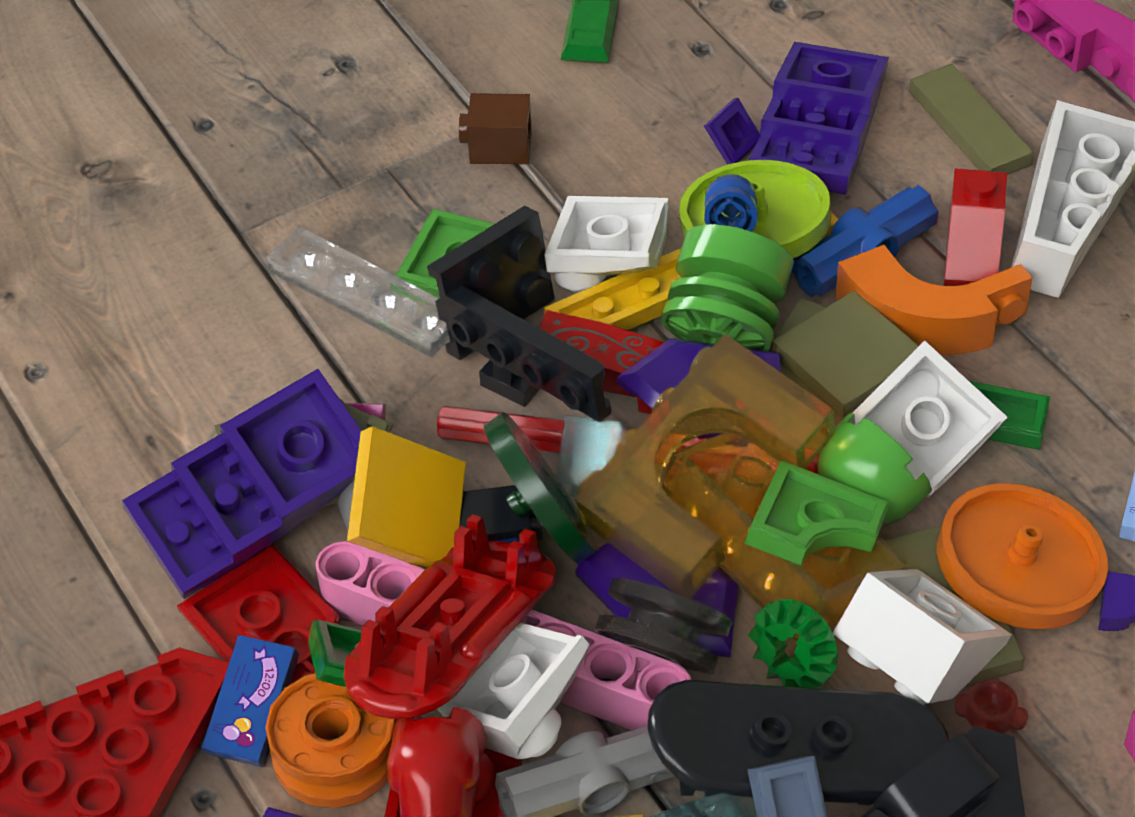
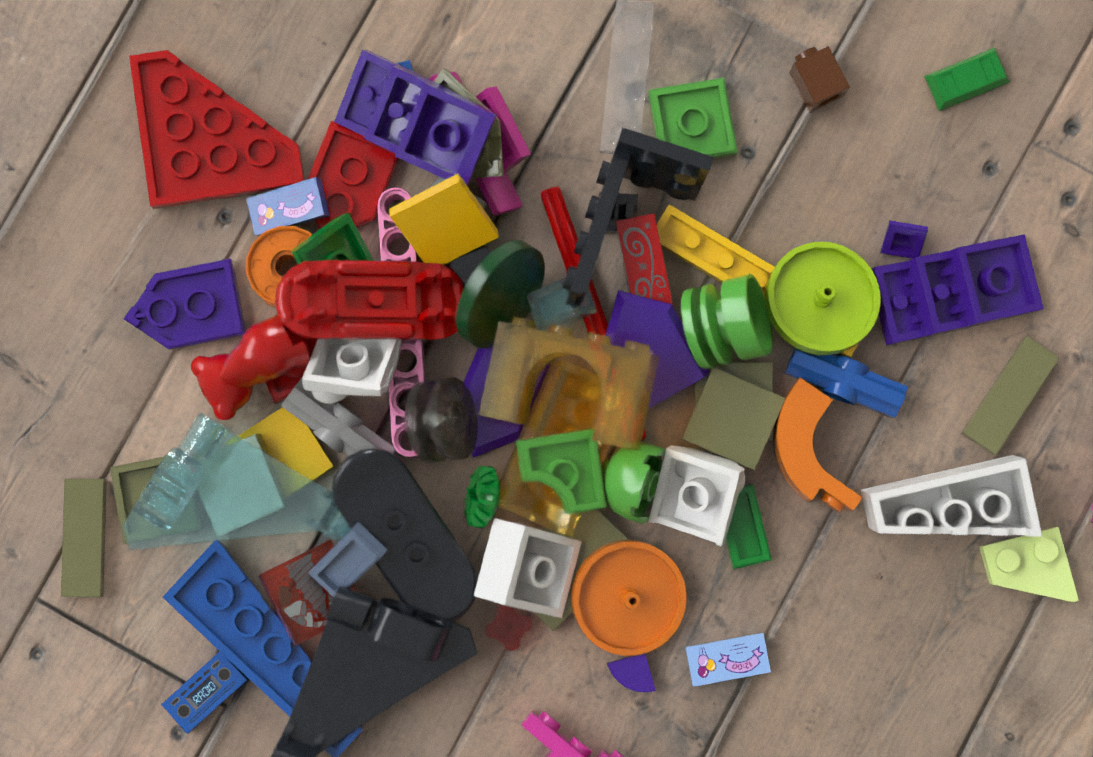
camera: 60 degrees right, 35 degrees up
white slope [544,196,670,292] -> none
blue wheel [704,174,758,232] -> none
slope [944,168,1007,286] -> none

